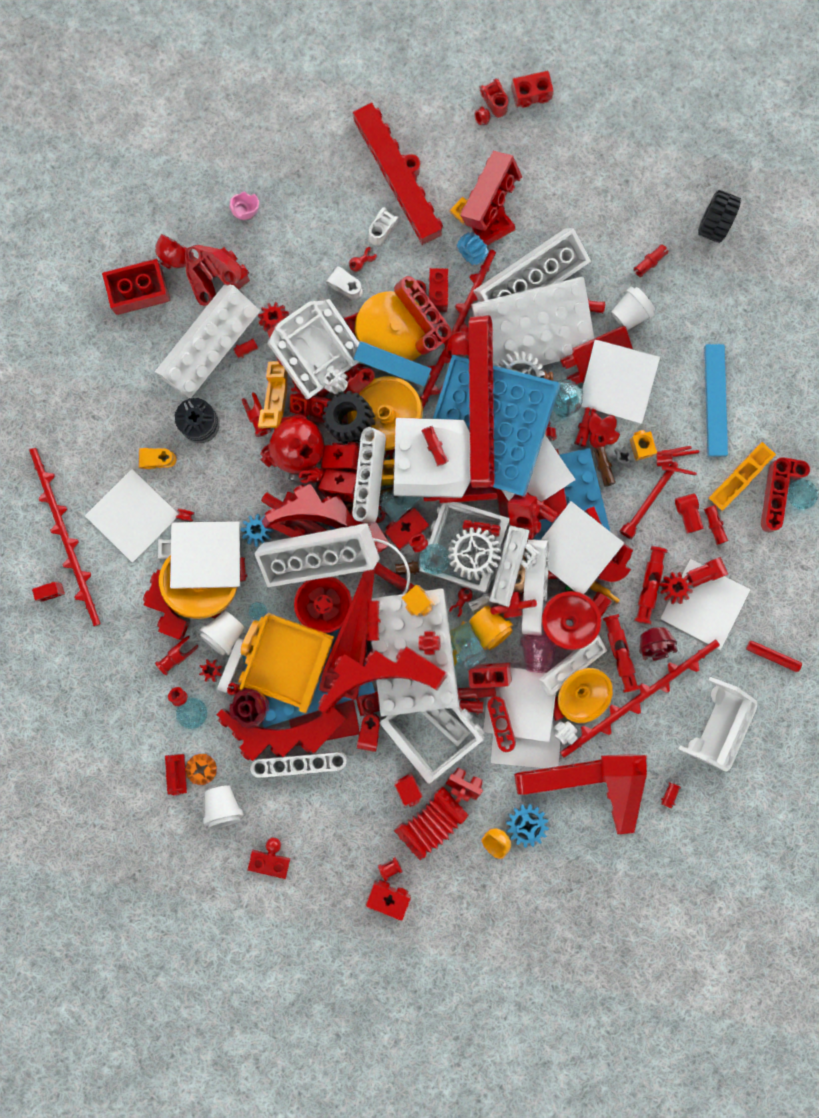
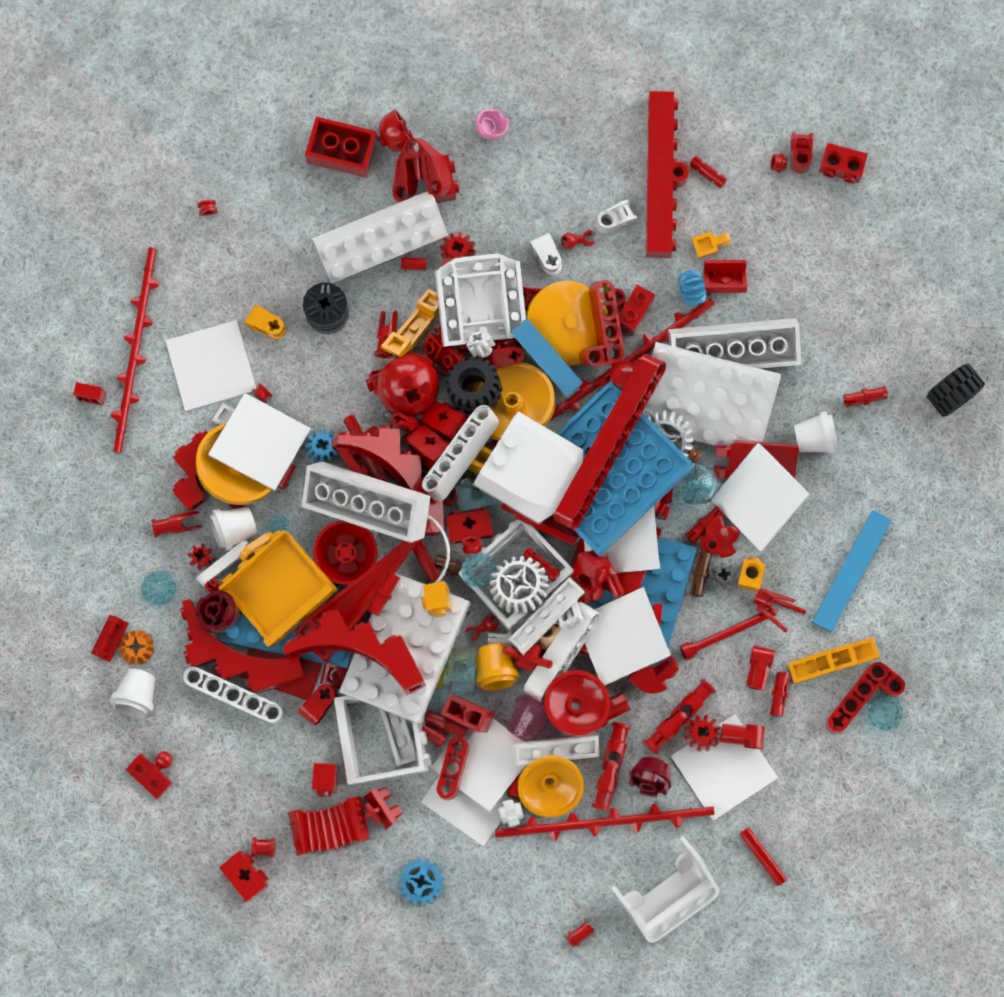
camera: 30 degrees right, 5 degrees down
red bush [168,687,188,707] -> none
red gear [418,631,441,655] -> none
red pin [421,426,449,467] -> none
wedge [460,150,523,231] -> none
light orange hair [481,828,511,860] -> none
red beam [514,760,603,795] -> none
red pin [588,299,605,314] -> none
light orange hand [590,581,620,603] -> none
red wedge [601,754,647,834] -> none
none -> red bush [197,199,218,216]
none -> red axle [690,156,727,188]

